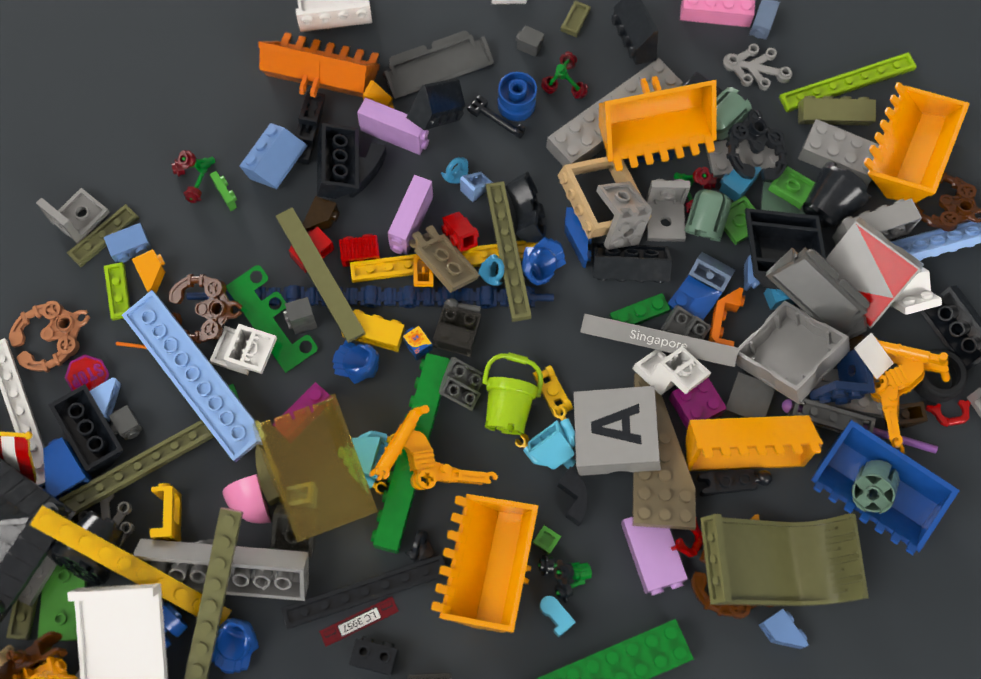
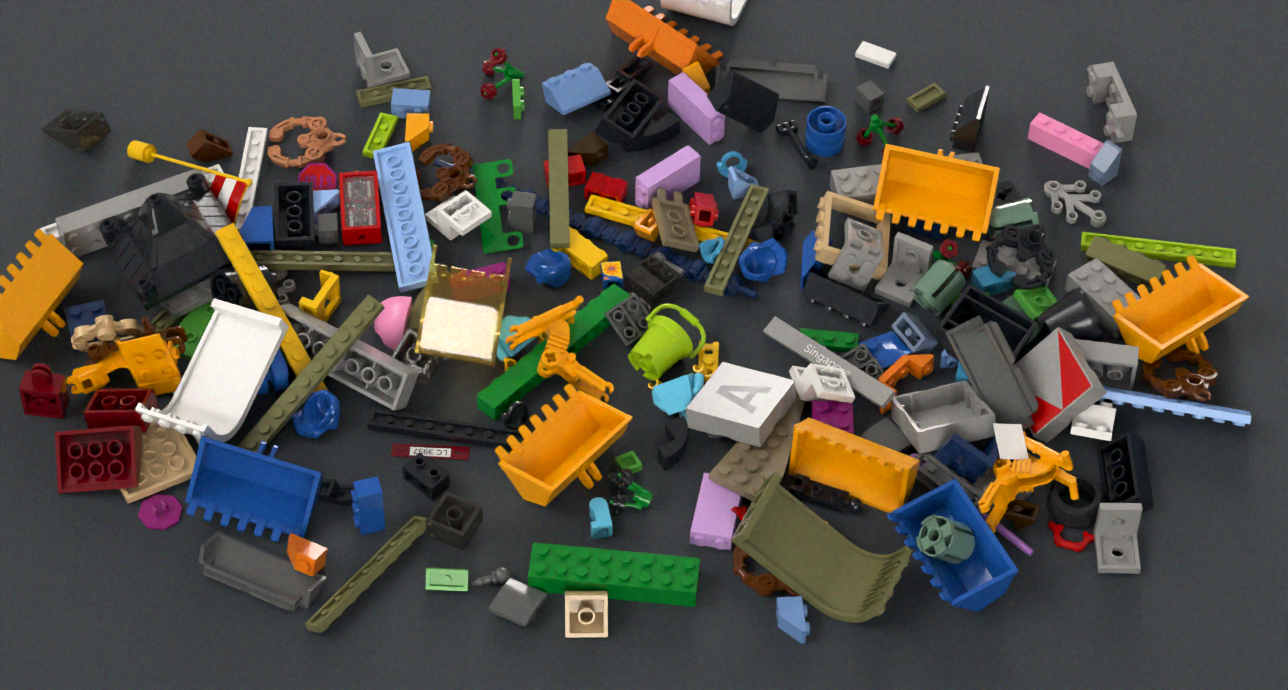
camera: 30 degrees right, 20 degrees down
none -> brick [339,171,382,245]

